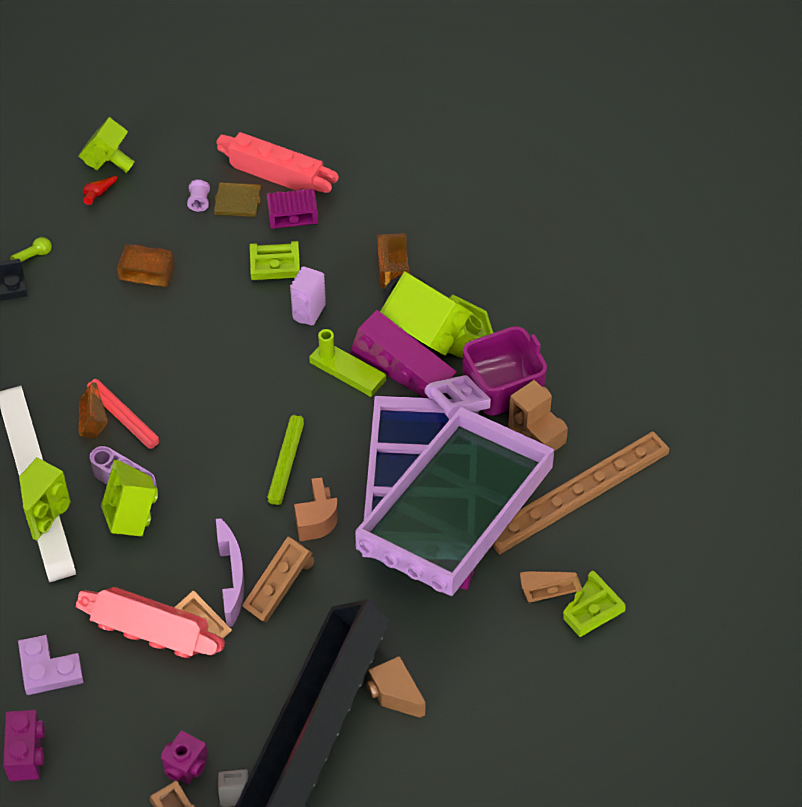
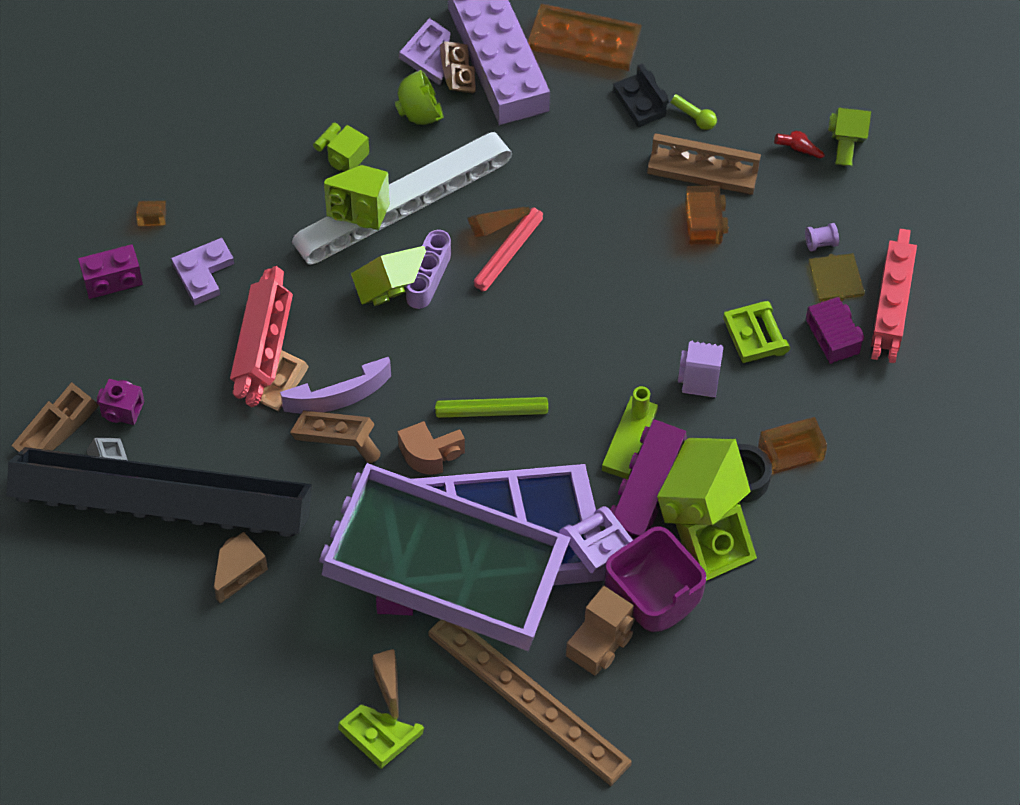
camera: 75 degrees right, 5 degrees up
none -> medium nougat fence [647,133,761,195]

